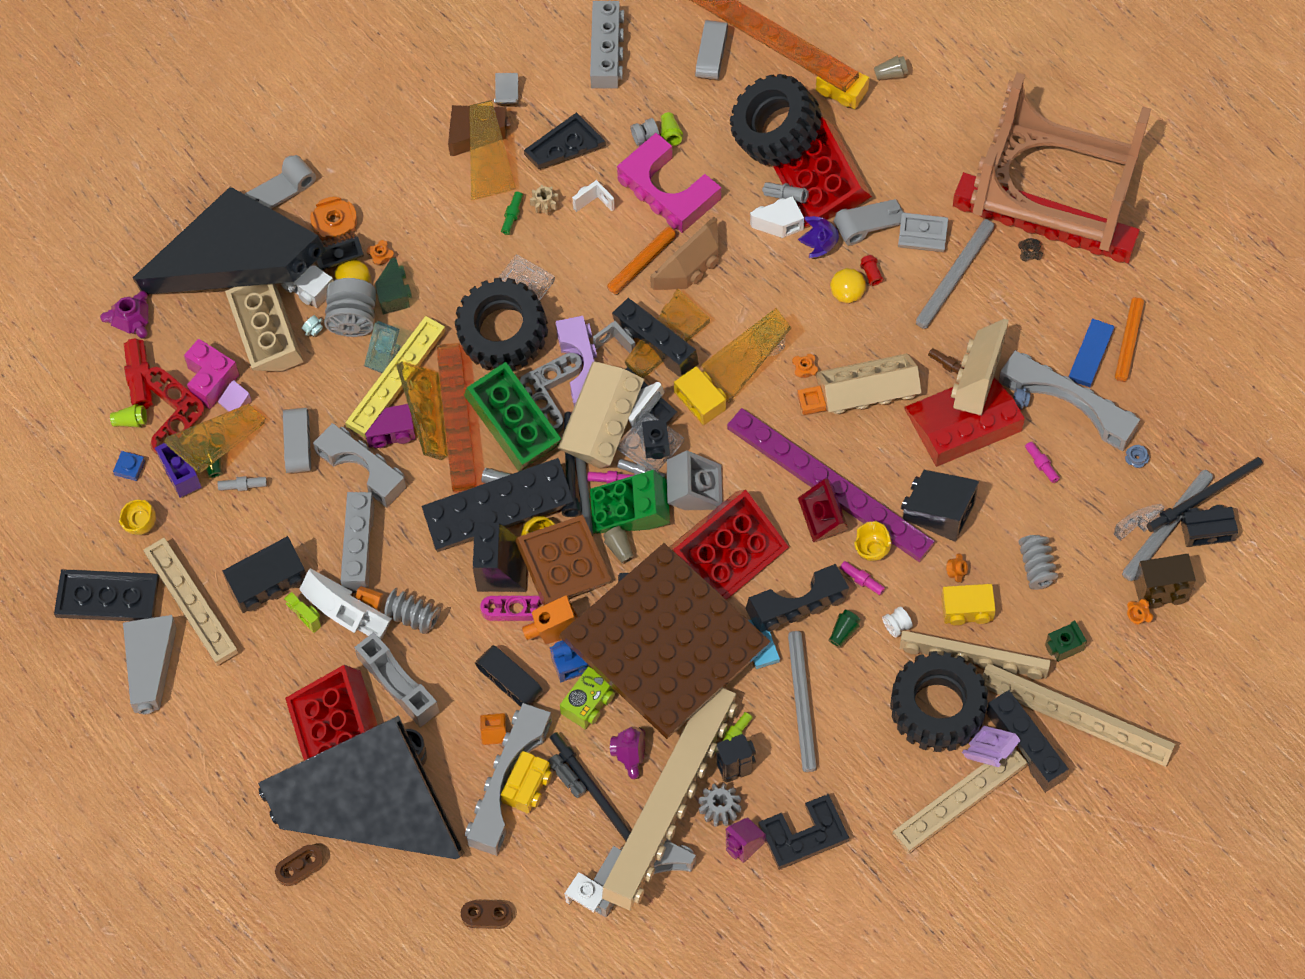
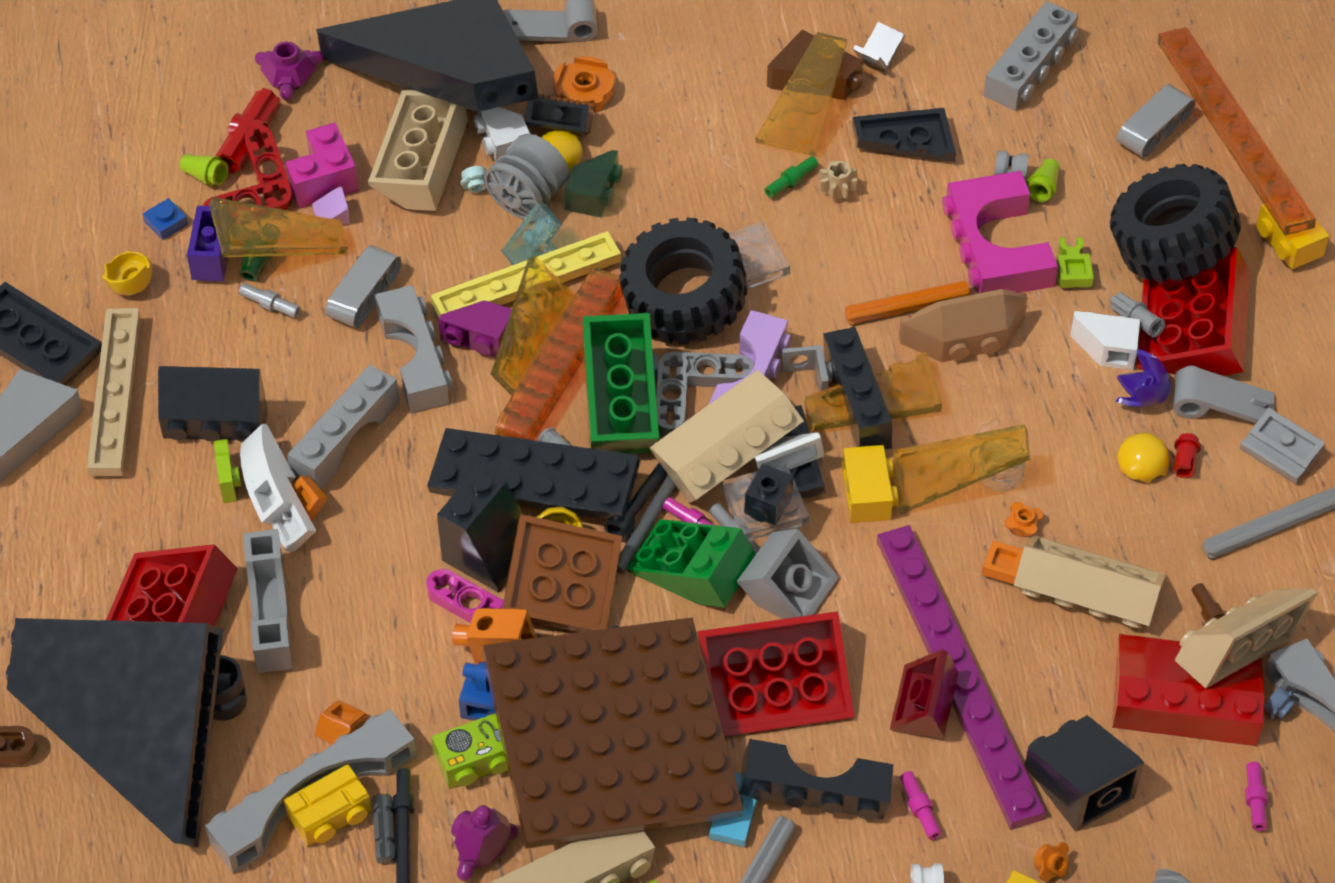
camera: 30 degrees right, 10 degrees down
orange plate [367,240,394,265] -> none
light grey piece [385,588,441,634] -> none
black beam [475,645,543,707] -> none
white bracket [572,180,615,212] -> none
dark tan cone [603,526,634,564] -> none
dark green cone [828,609,861,648] -> none
yellow hair [854,521,892,561] -> none
none -> lime plate [1056,237,1094,288]

